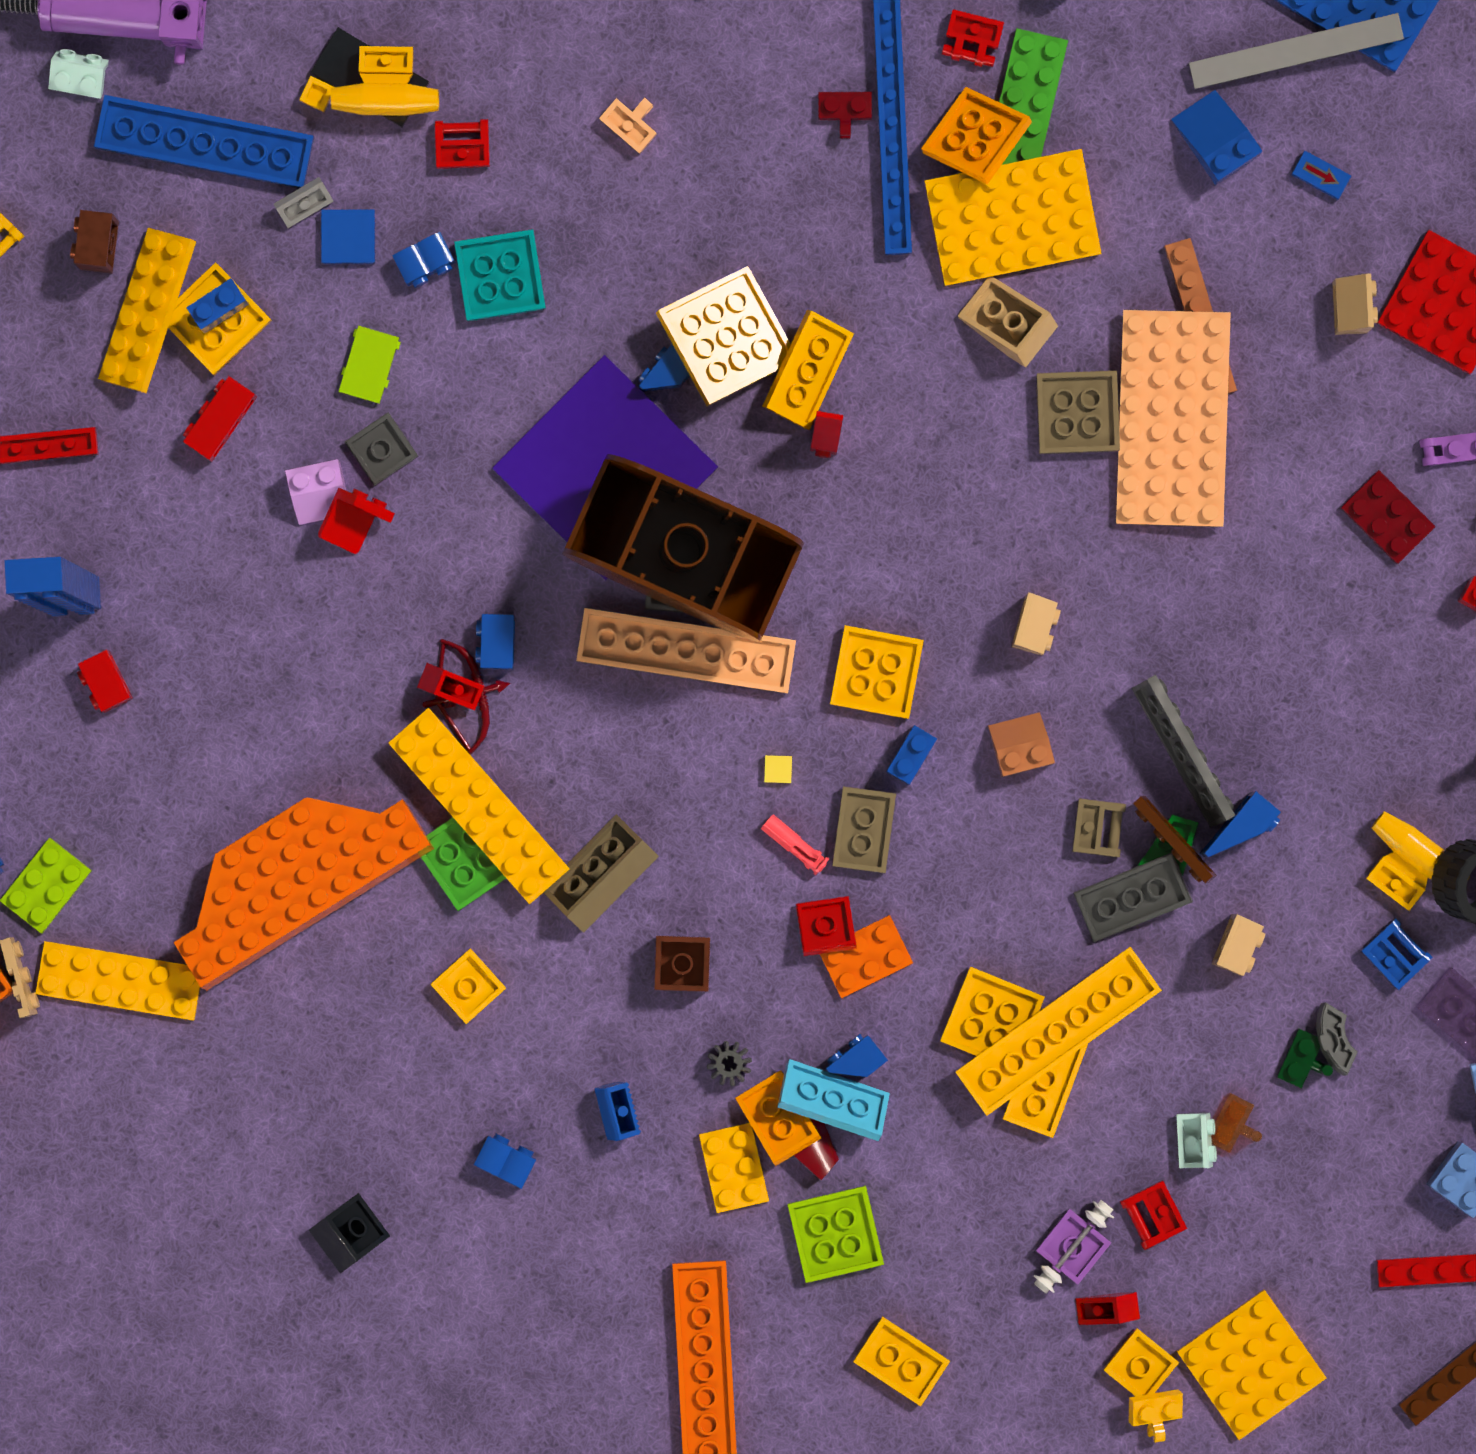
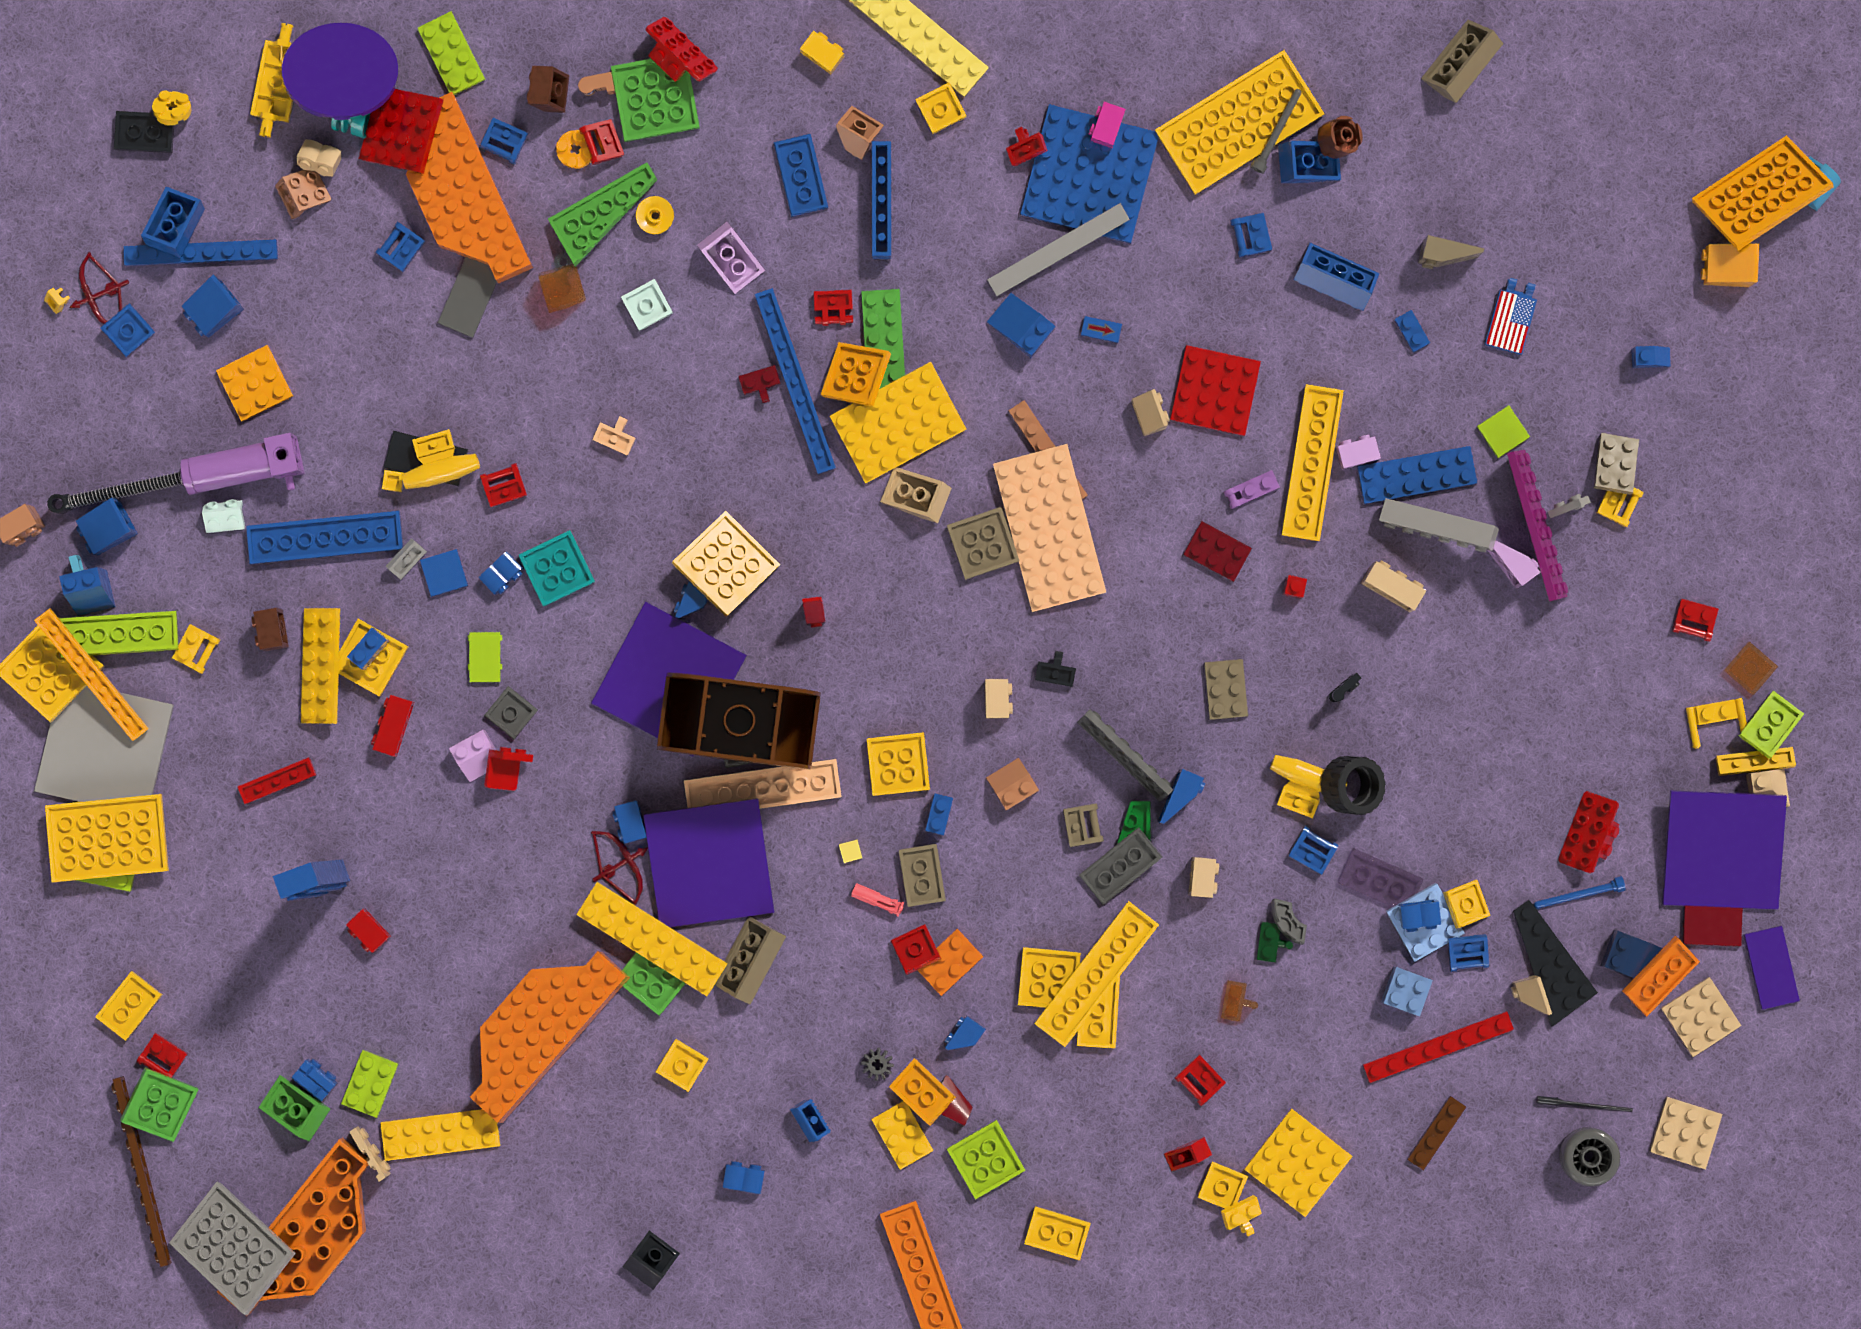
camera: 20 degrees left, 0 degrees up
red slope [417,663,485,711] -> none
copper brick [654,936,710,992] -> none
yellow plate [762,310,854,430] -> none
medium azure plate [777,1059,890,1141] -> none
medium lavender plate [1033,1200,1114,1294] -> none
reddish brown plate [1133,796,1217,883] -> none
light aqua bracket [1177,1113,1217,1168] -> none
none -> dark purple tile [644,798,775,927]
none -> black plate [1035,651,1076,687]
none -> dark tan plate [1204,659,1248,720]

